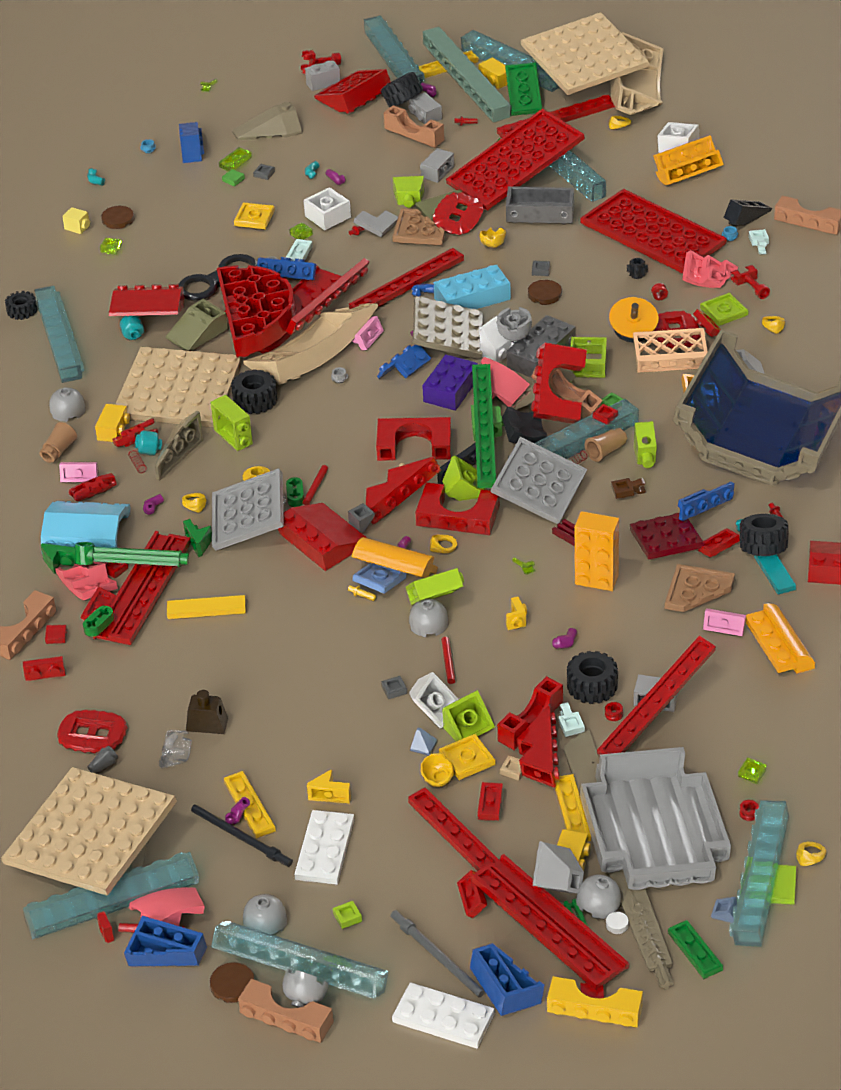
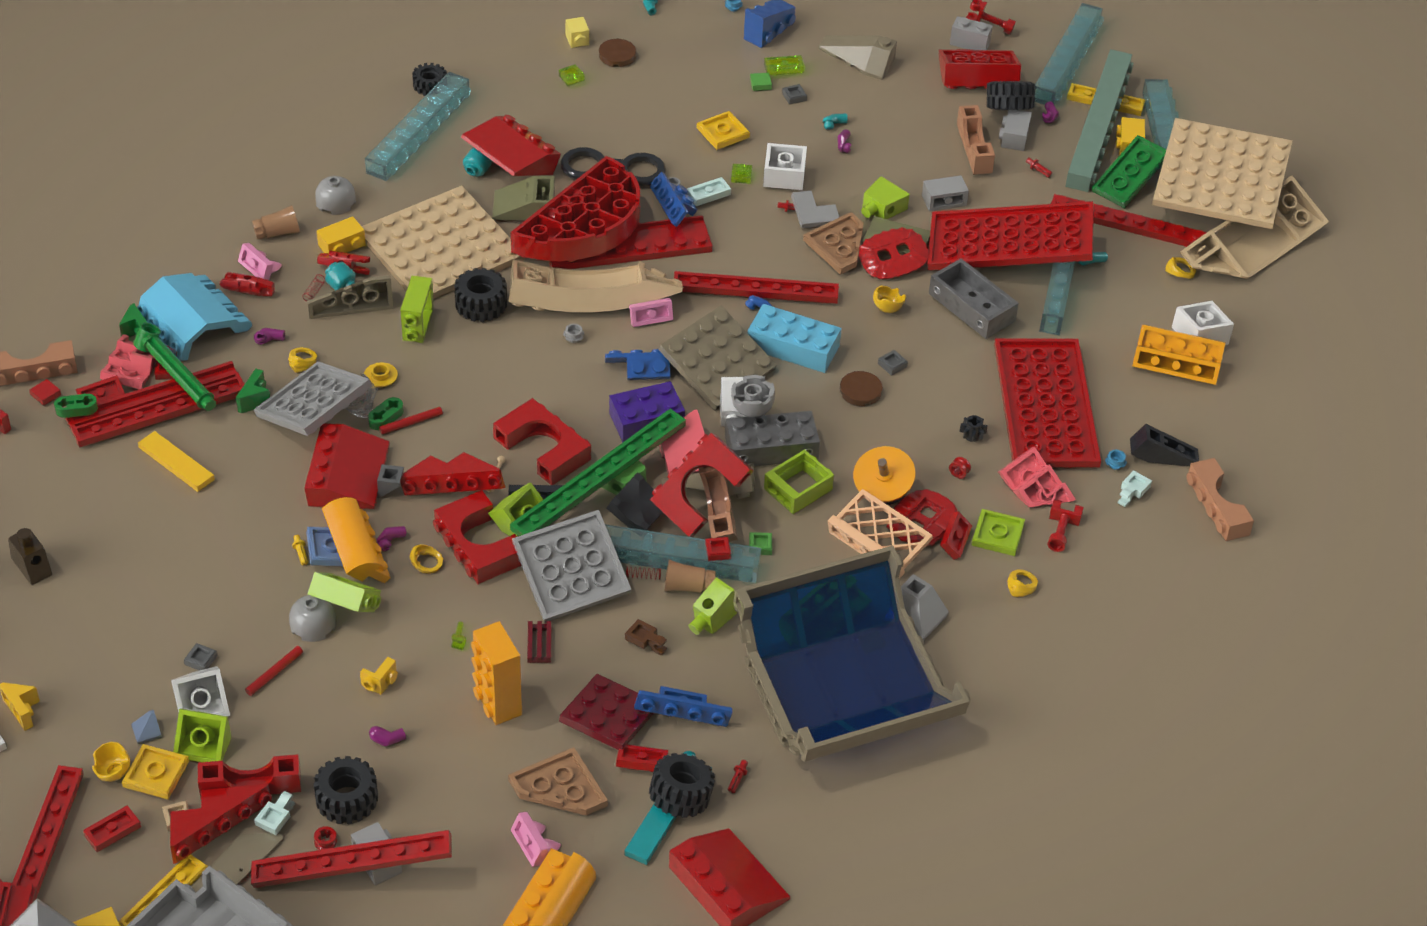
camera: 40 degrees right, 5 degrees up
red plate [286,258,370,335] -> none

